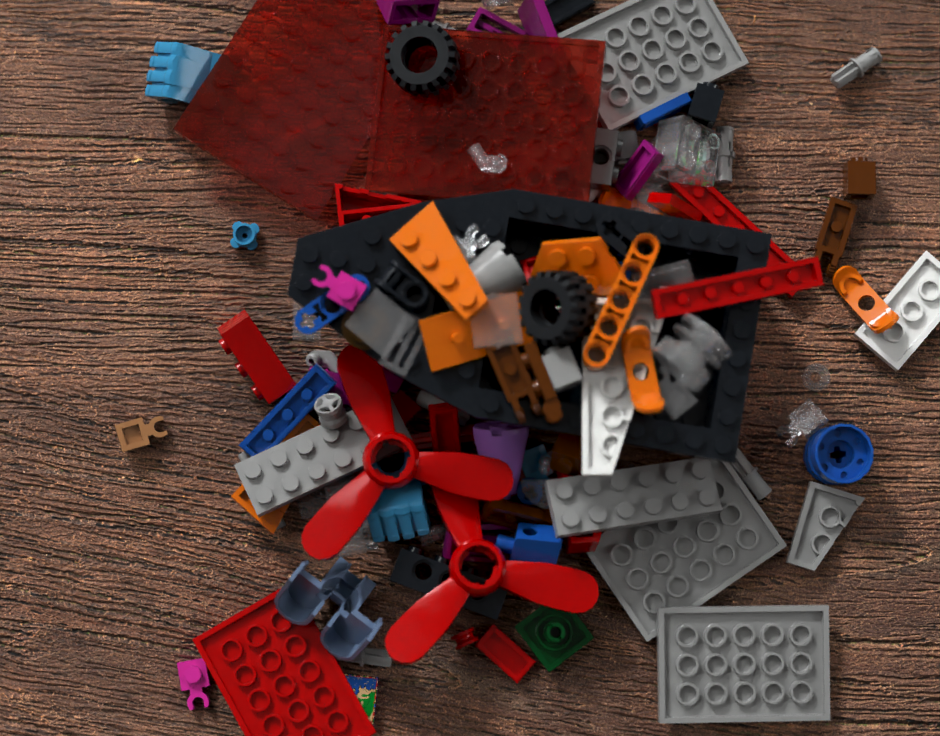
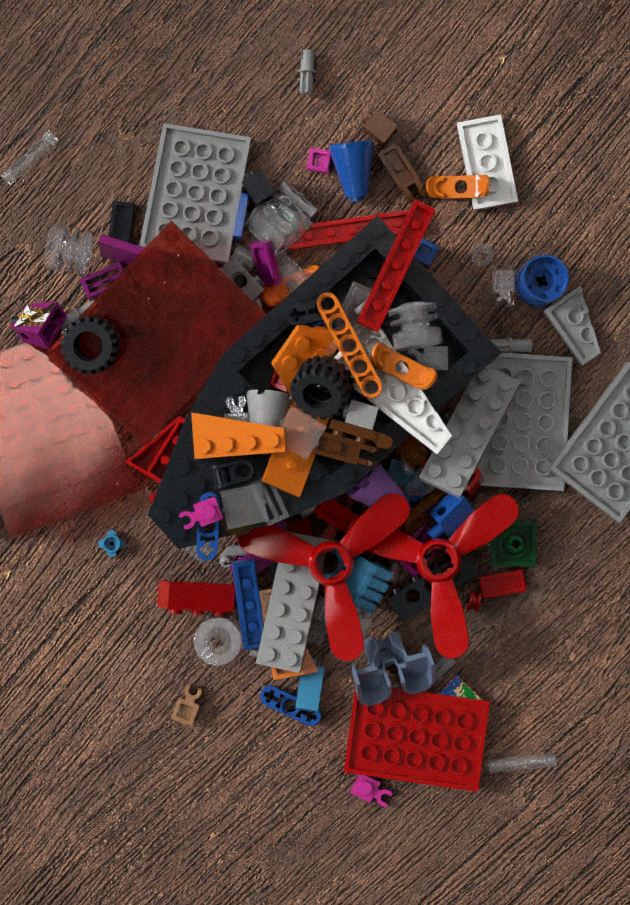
camera: 50 degrees left, 5 degrees up
light grey wheel [314,393,348,429] -> none
clear arm [467,143,508,173] -> none
red tile [647,192,703,222] -> none
none -> clear wheel [193,616,242,666]
none -> blue beam [260,685,321,726]
none -> dark azure tile [295,666,325,713]
none -> dark pink tile [306,147,331,174]
none -> blue cone [329,140,374,202]
none -> blue tile [414,238,439,268]

